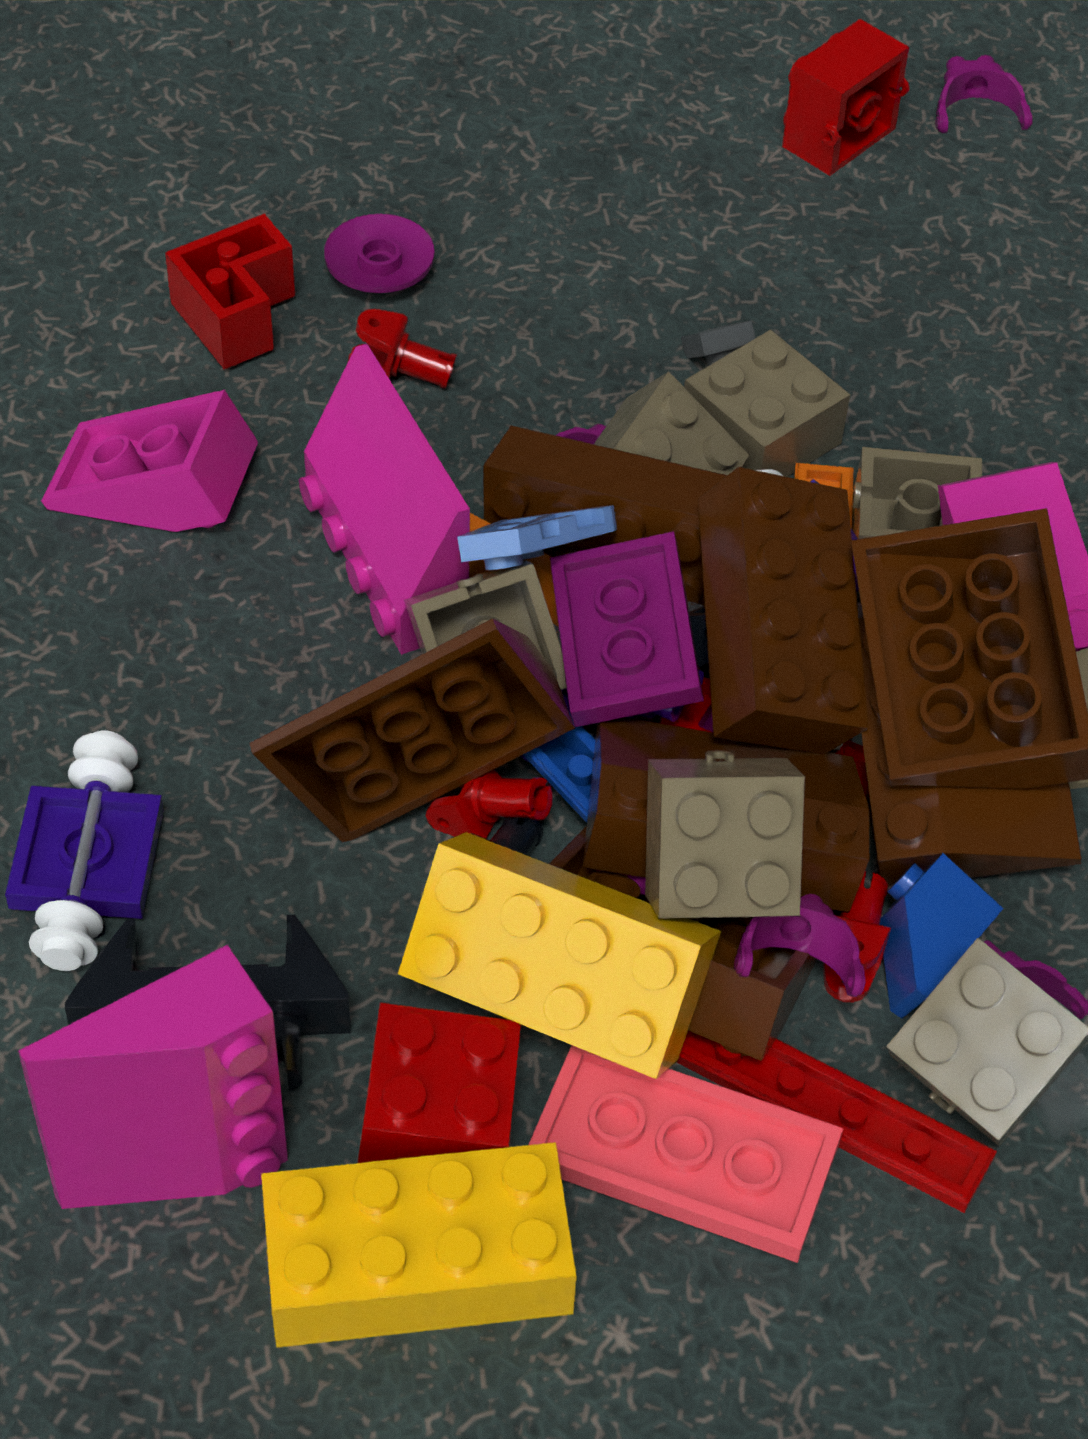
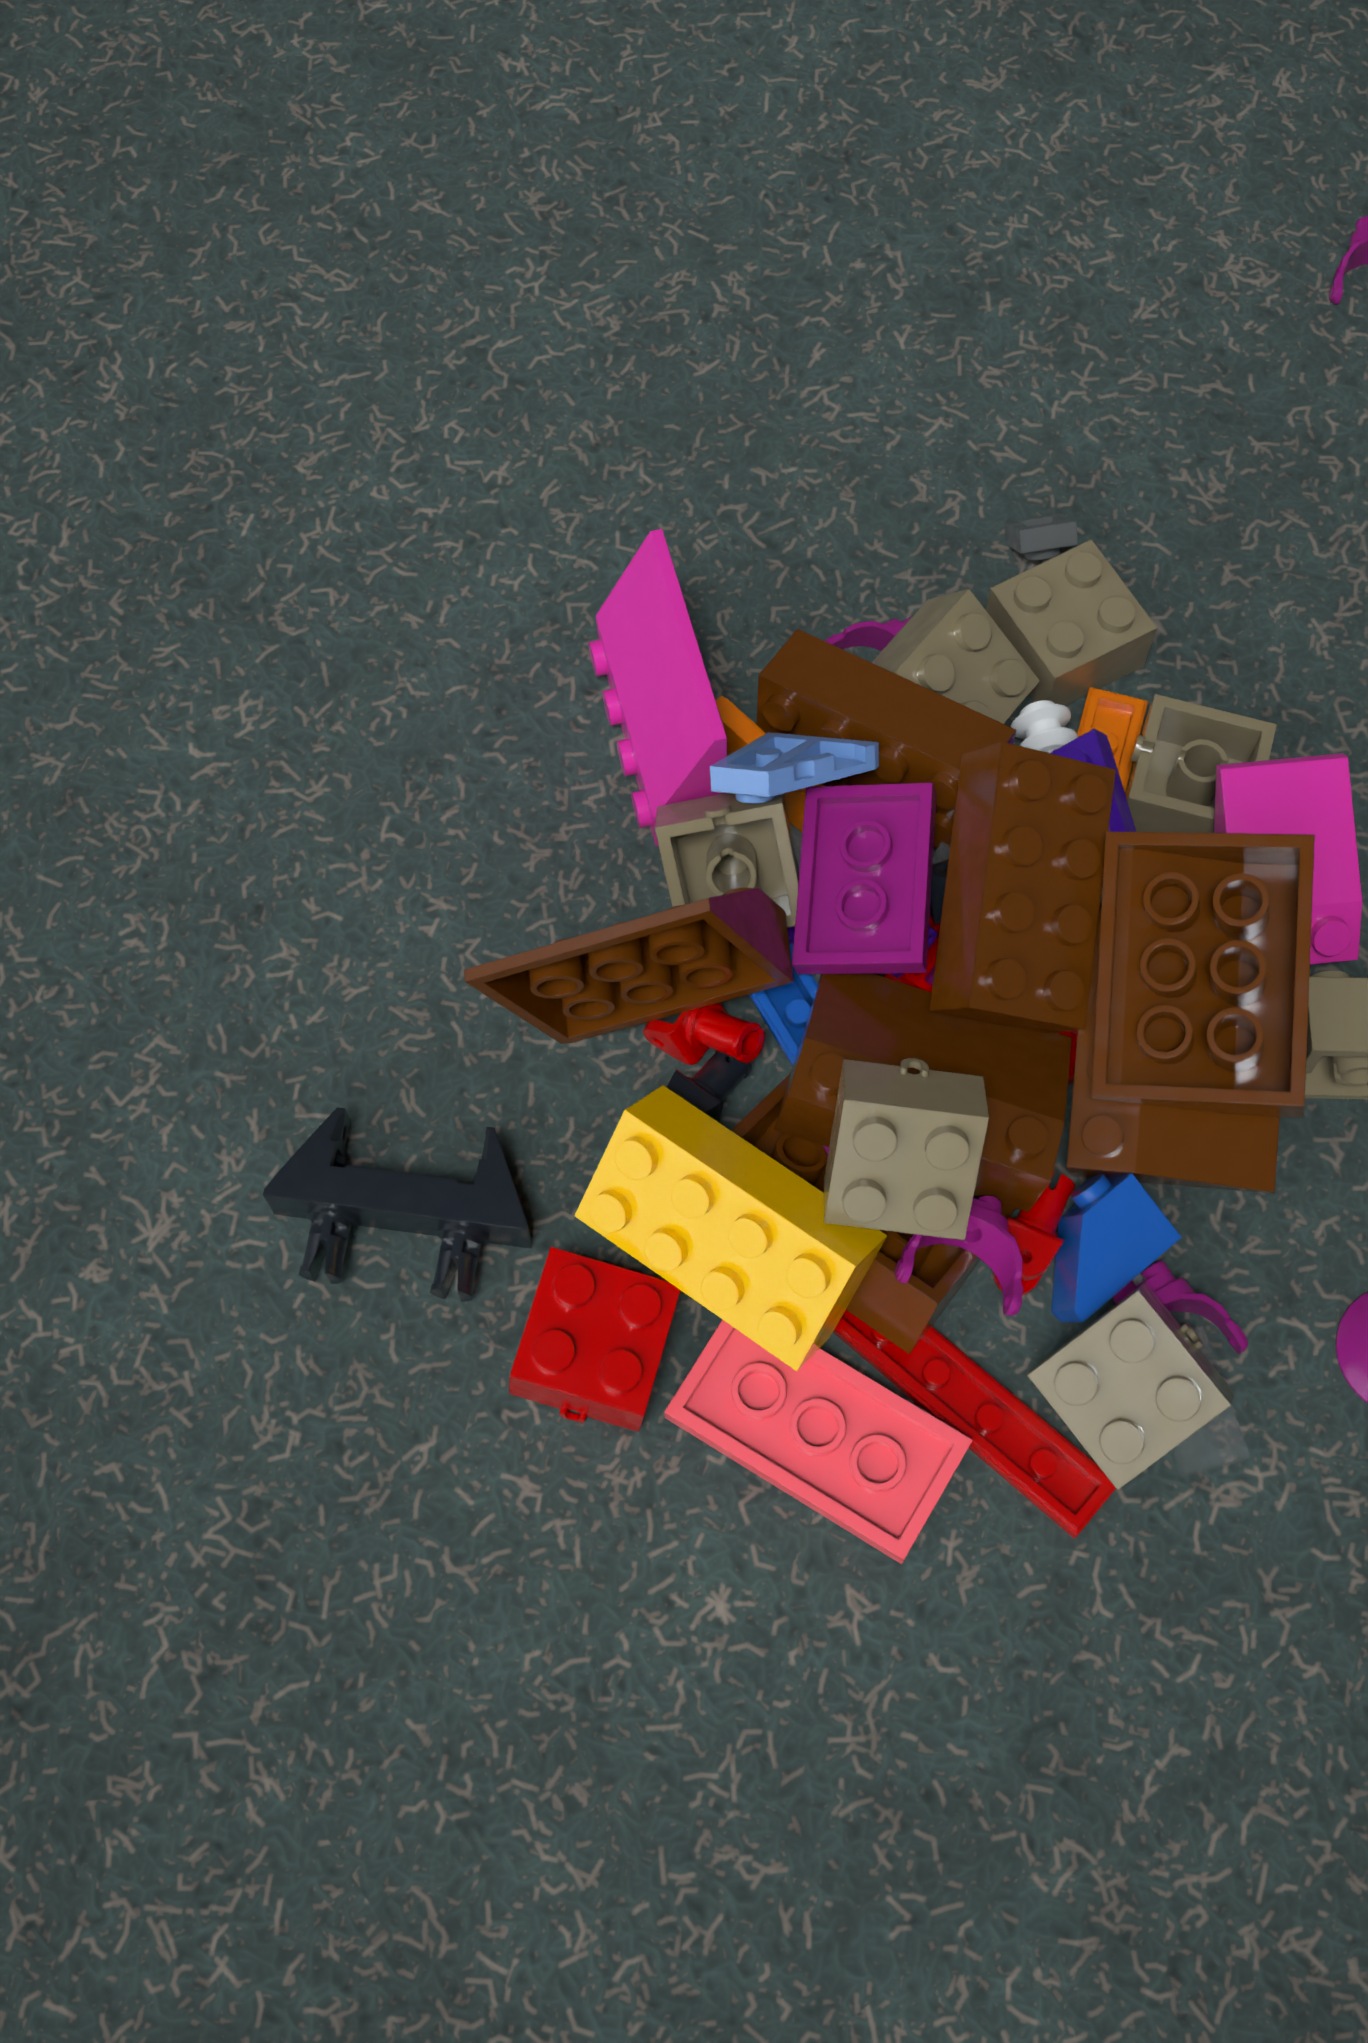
camera: 15 degrees right, 15 degrees up
dark purple plate [5,730,164,971] -> none
dark pink slope [18,945,288,1209] -> none
dark pink slope [41,390,258,532] -> none
red brick [165,213,295,370] -> none
yellow brick [261,1142,577,1348] -> none
magenta dish [324,214,434,293] -> none
red piece [347,309,457,390] -> none
red brick [782,19,910,176] -> none

